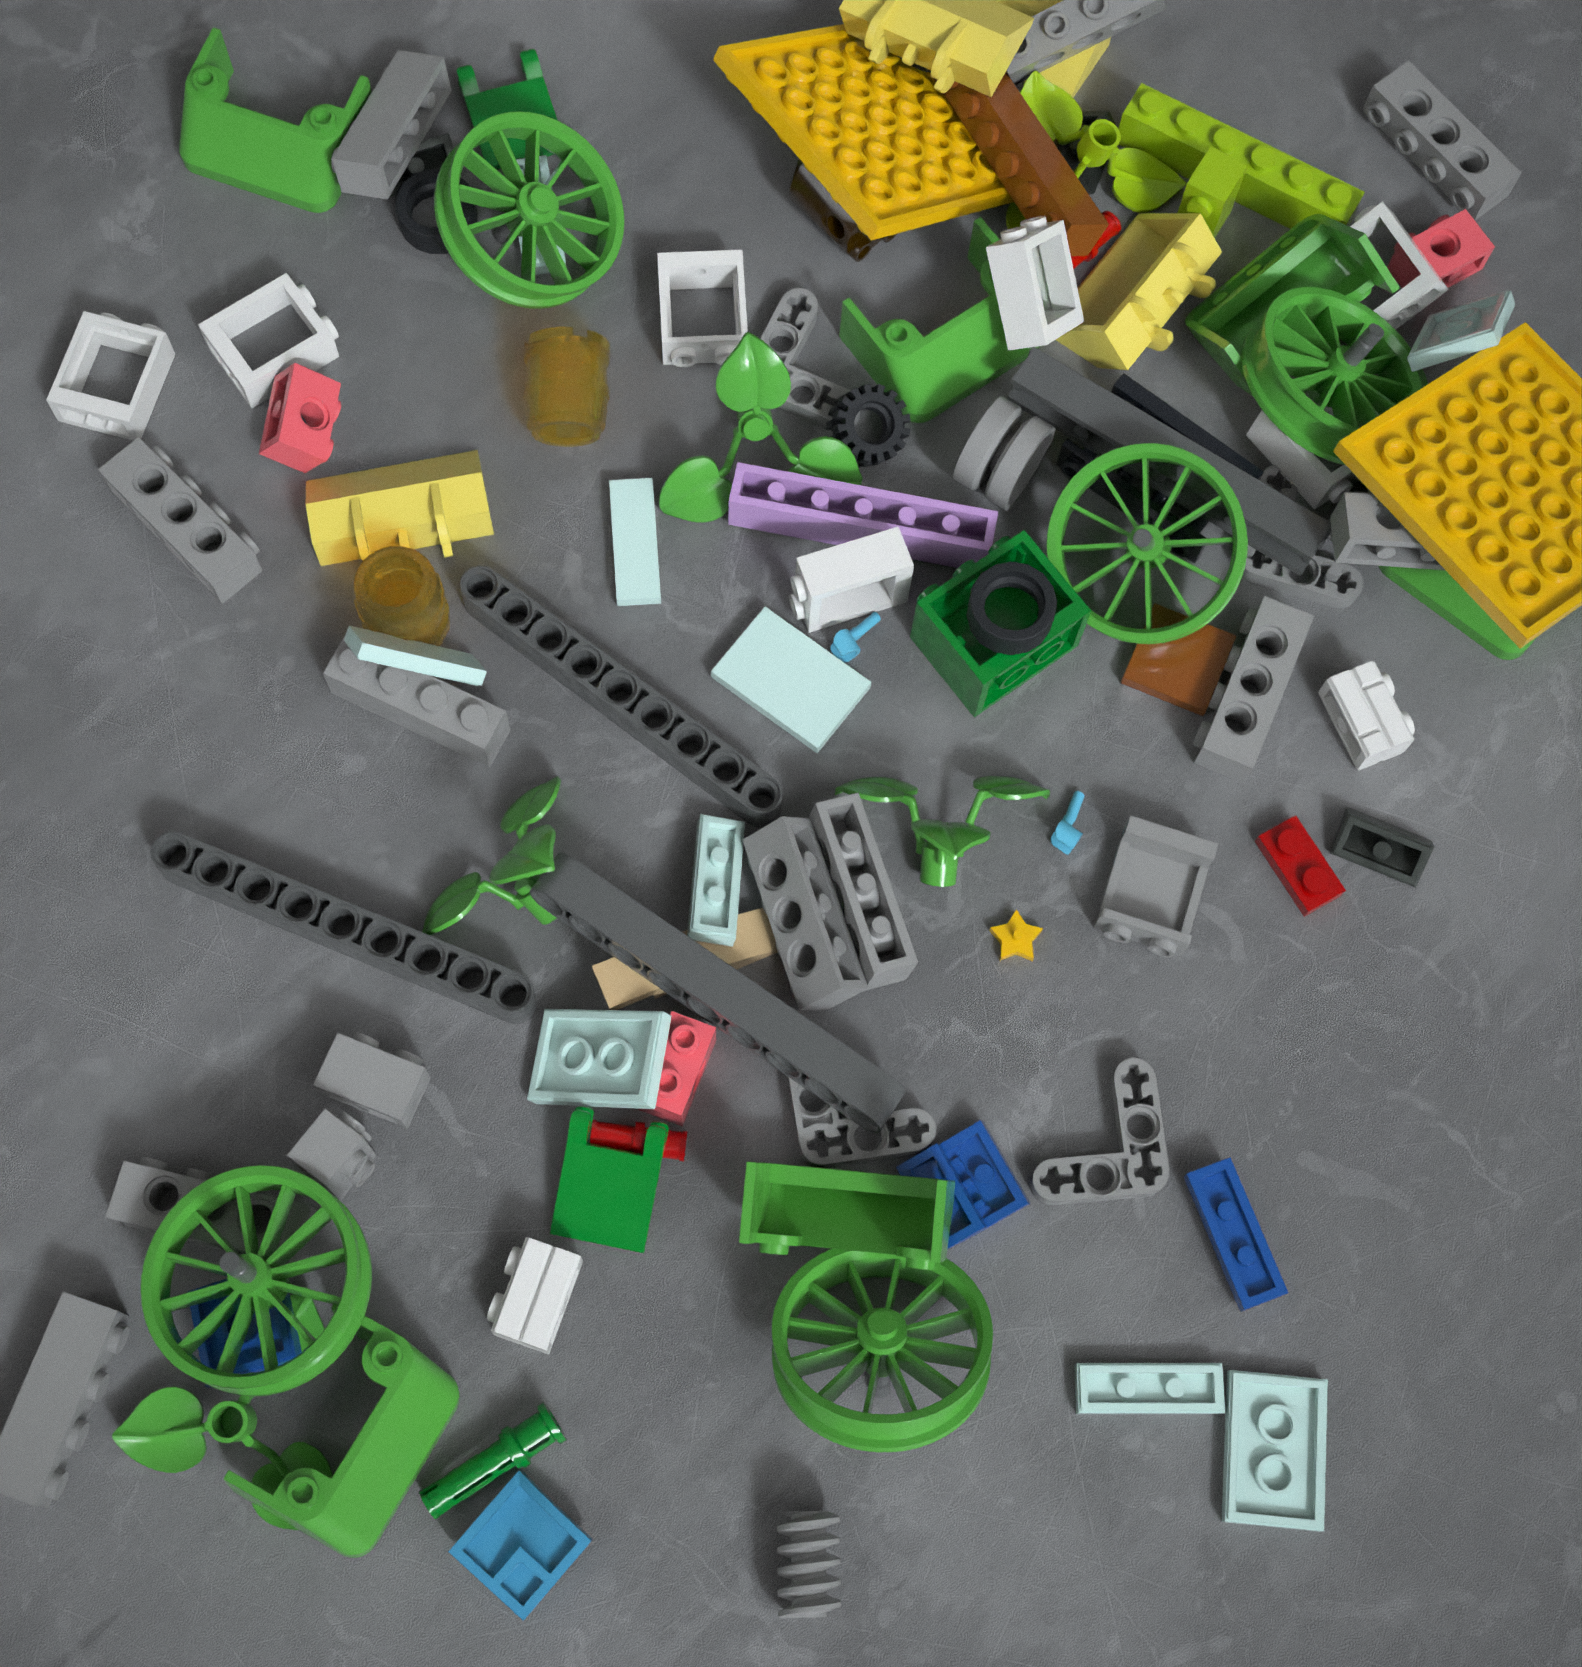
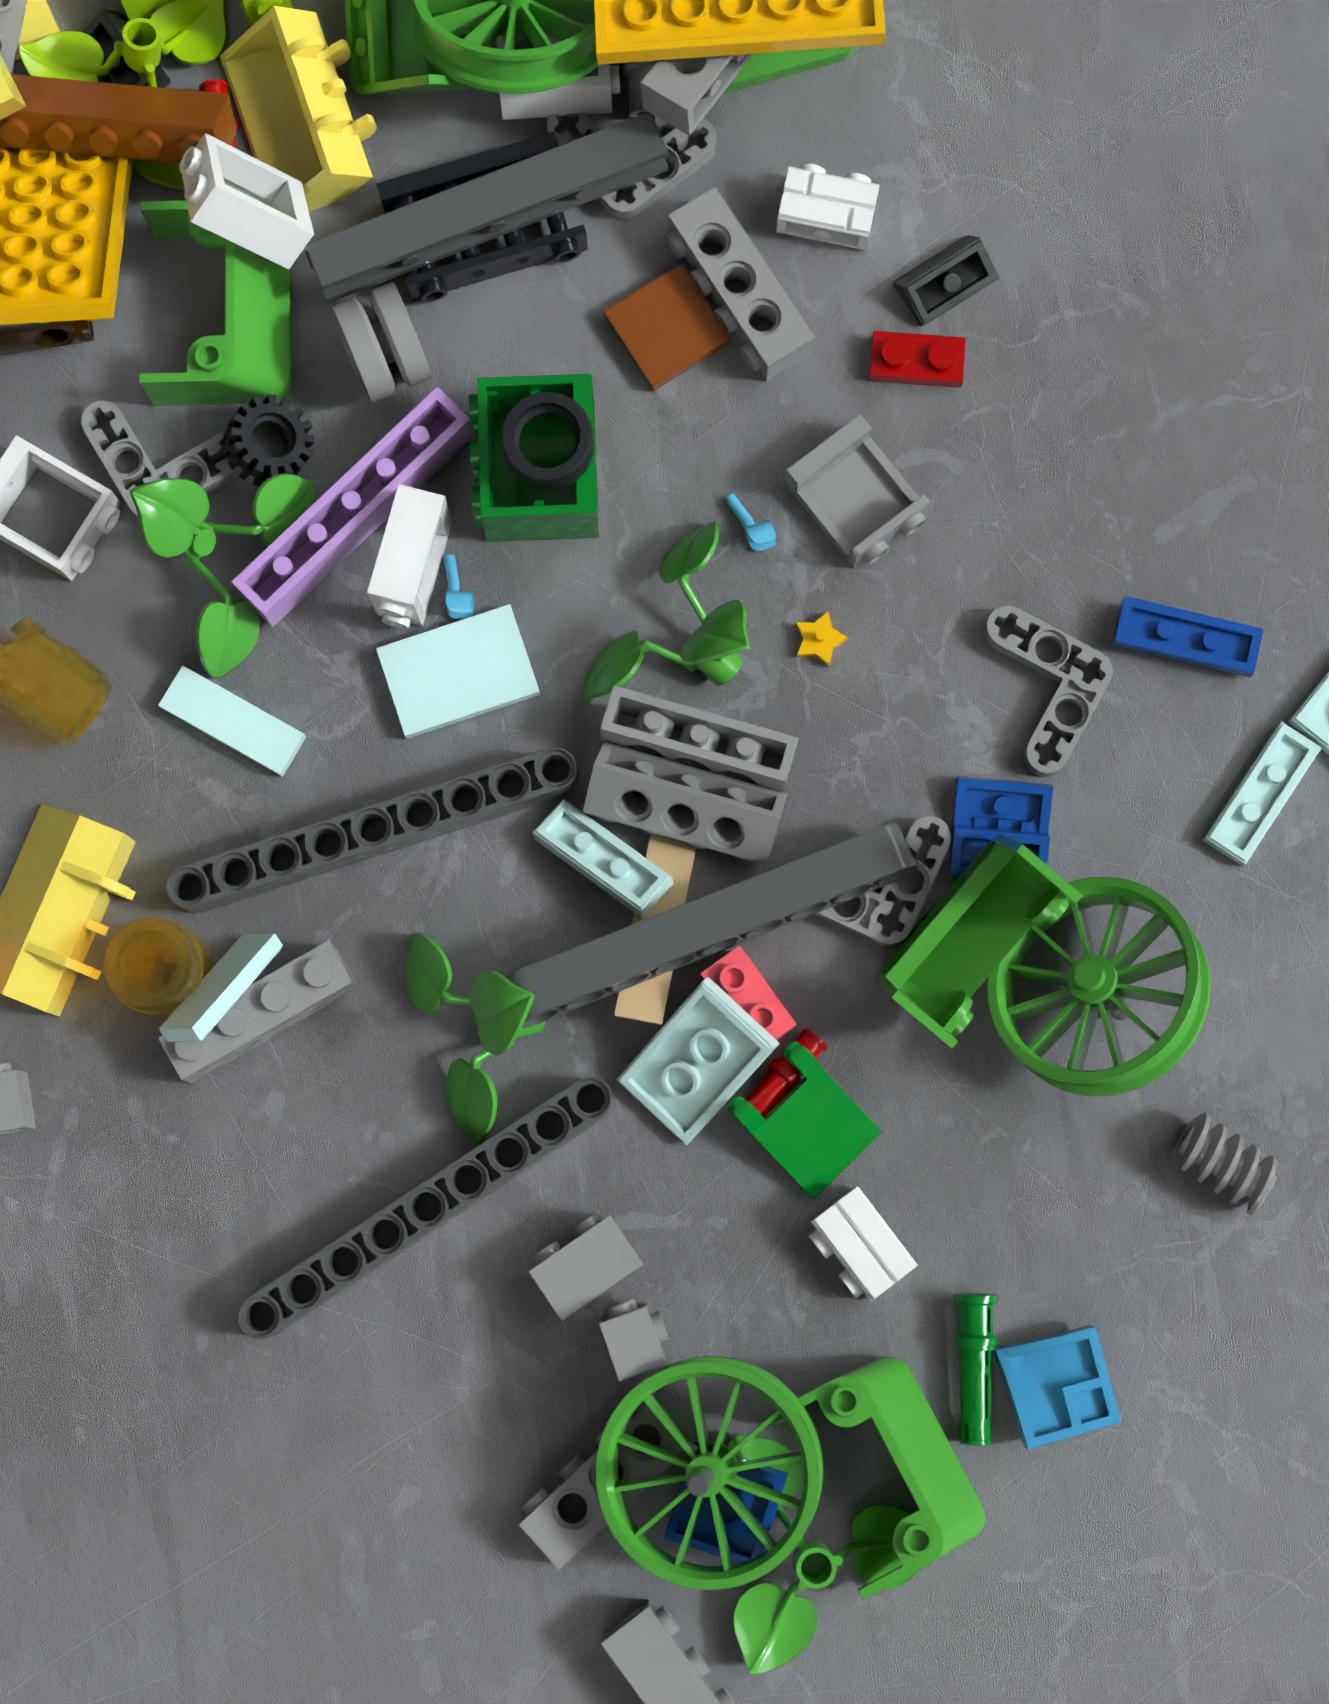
camera: 50 degrees left, 10 degrees up
bright green wheel [1047,443,1248,644] -> none

